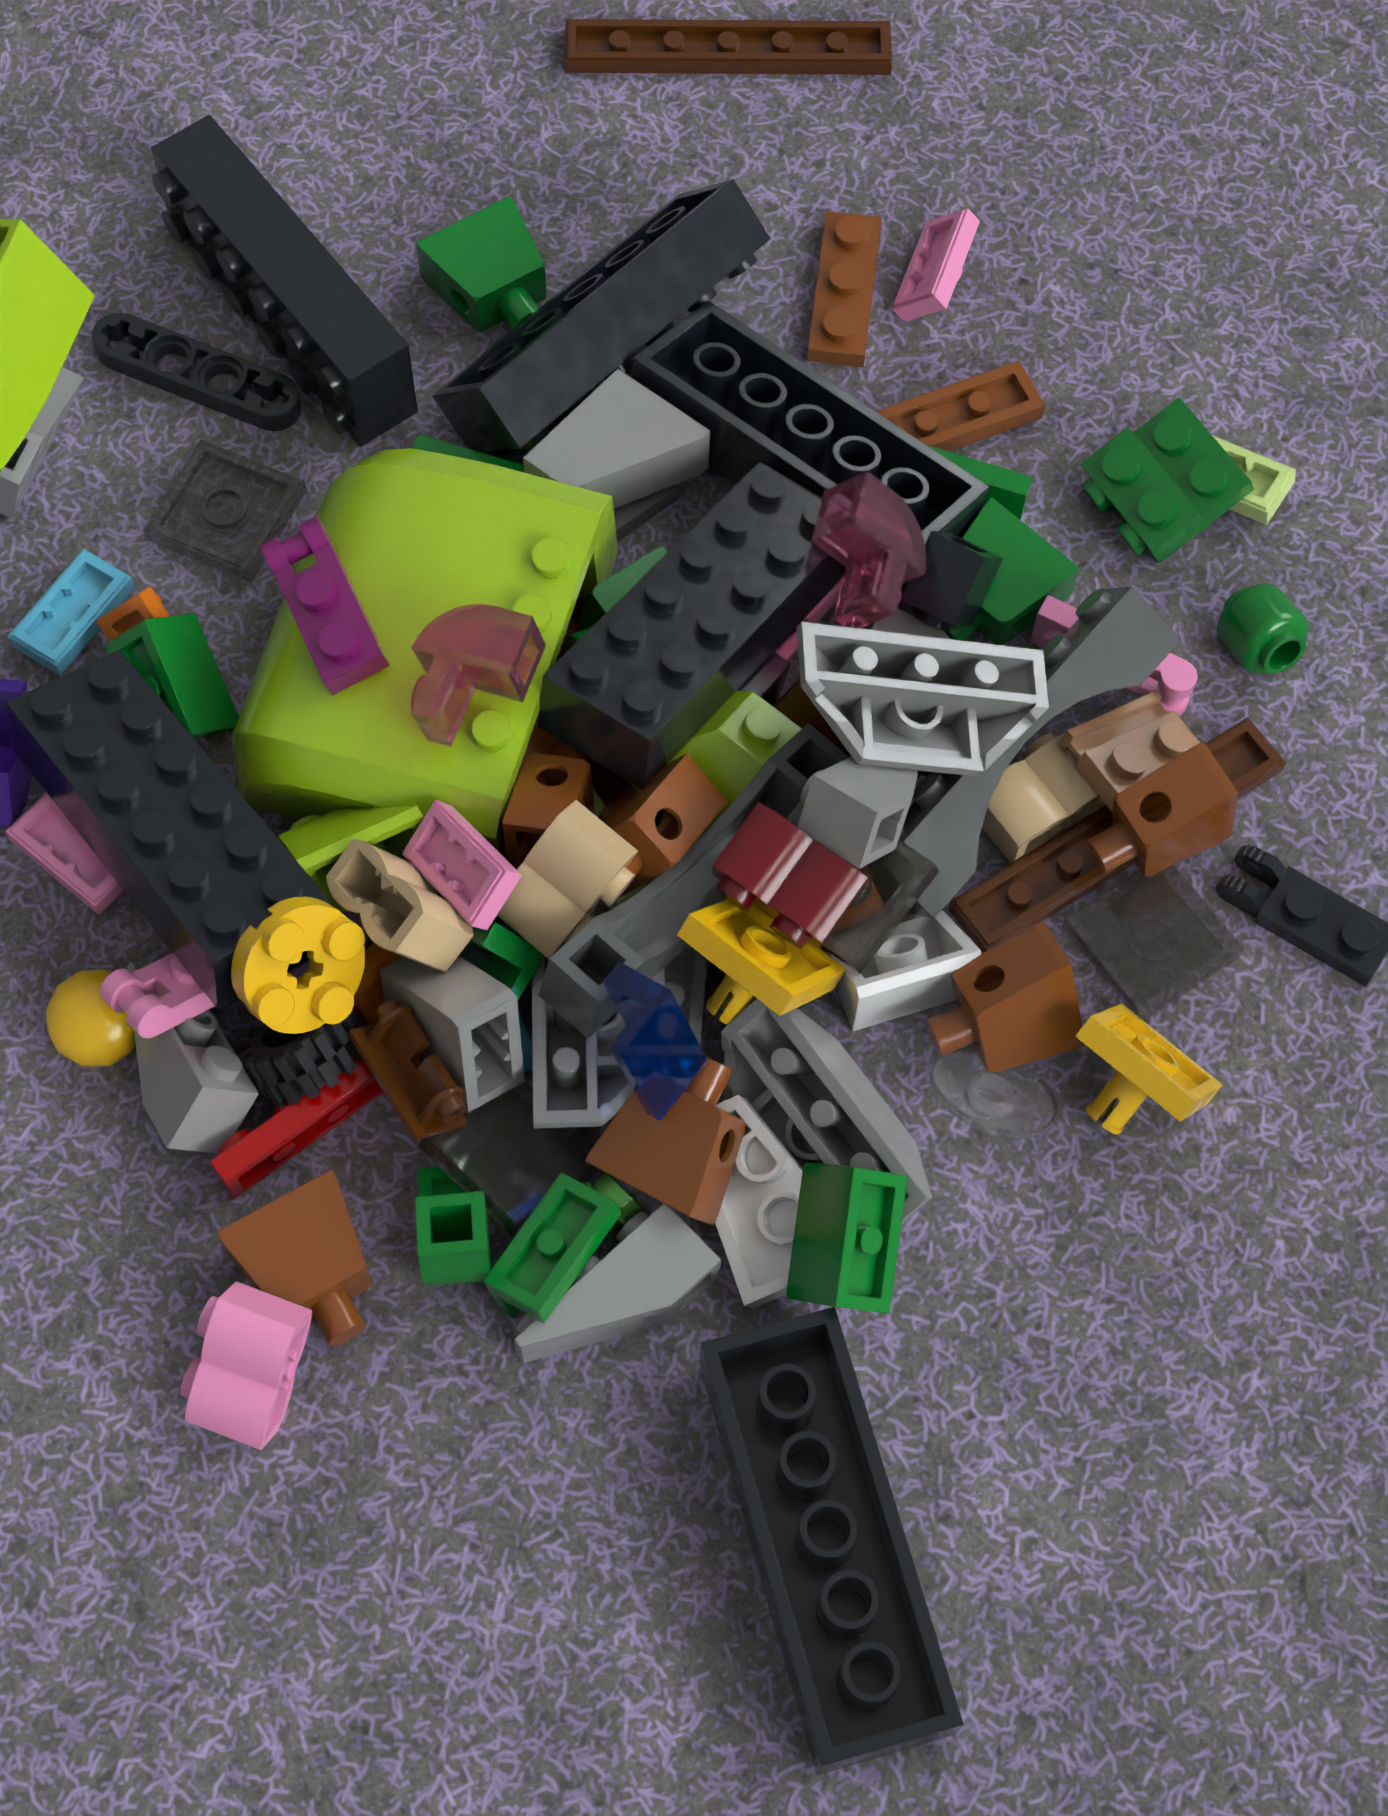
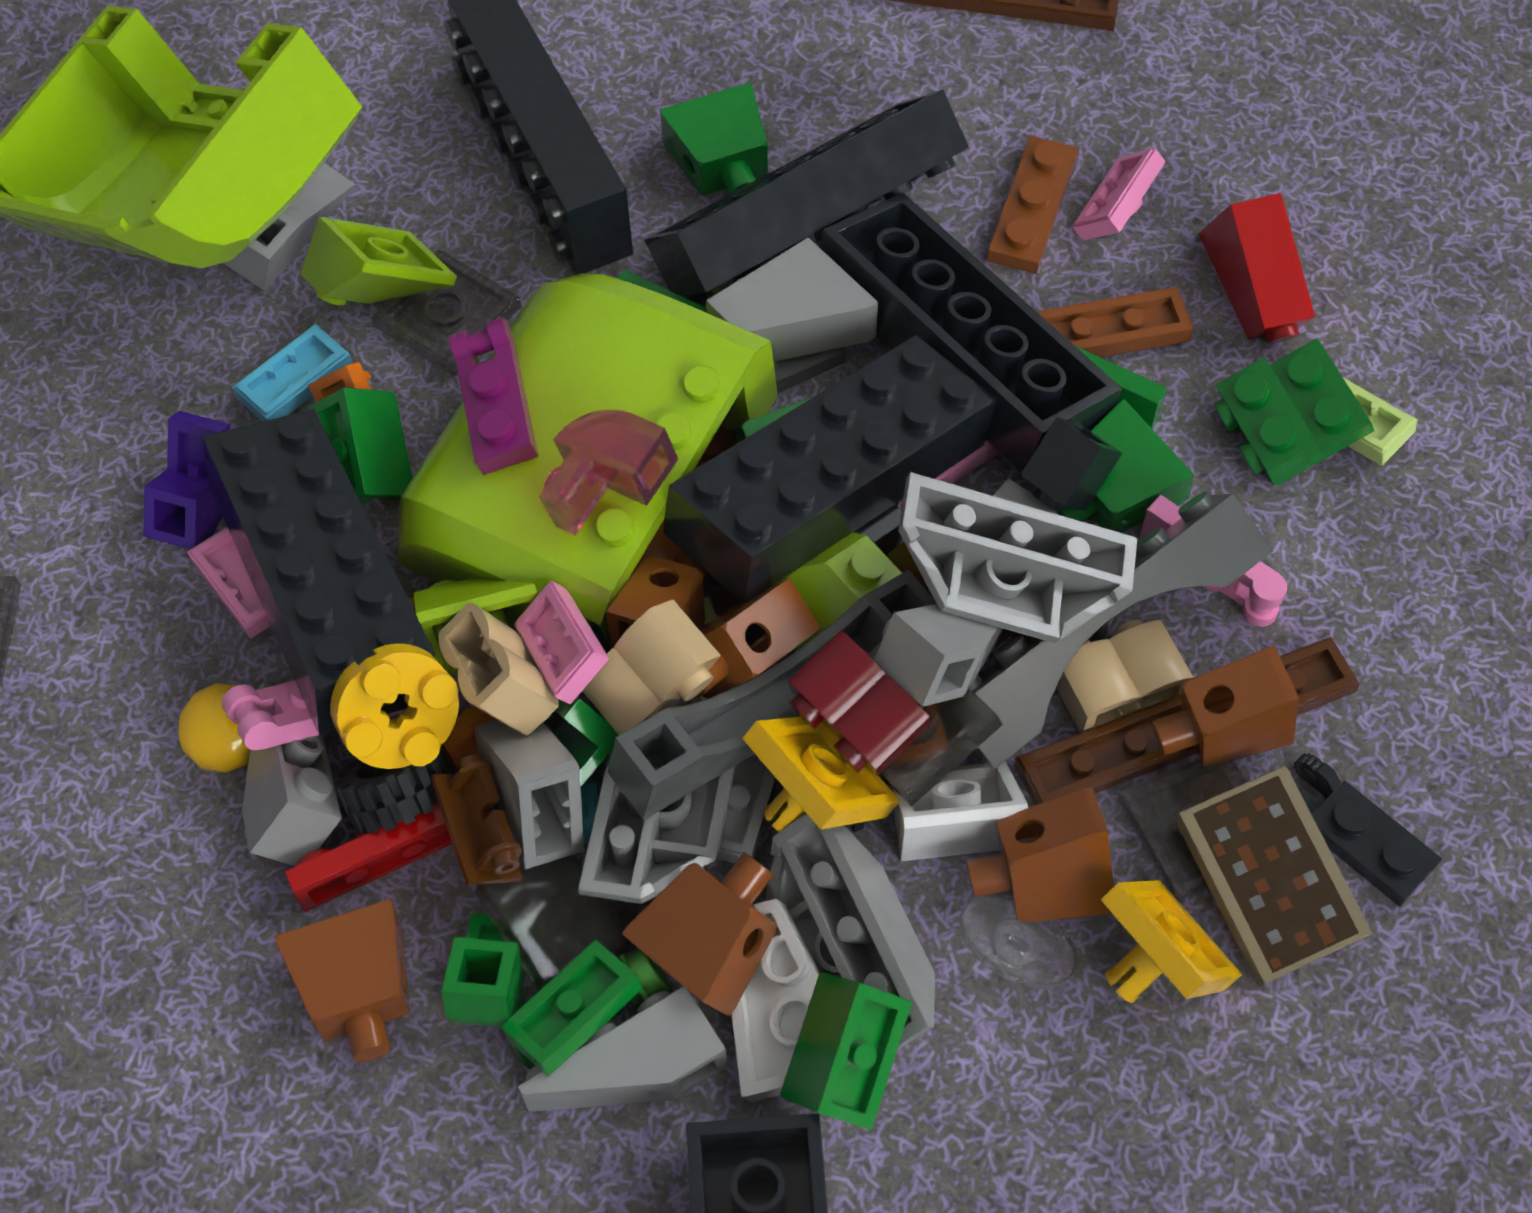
camera: 15 degrees right, 5 degrees down
black beam [92,313,302,432] -> none
bright pink brick [180,1281,312,1450] -> none
clear blue panel [603,962,708,1120] -> none
clear pink brick [811,471,926,628] -> none
medium nougat plate [1058,690,1200,813] -> none
green head [1217,584,1309,674] -> none
none -> lime slope [300,216,457,306]
none -> tile [1174,765,1373,987]
none -> red slope [1199,193,1315,344]

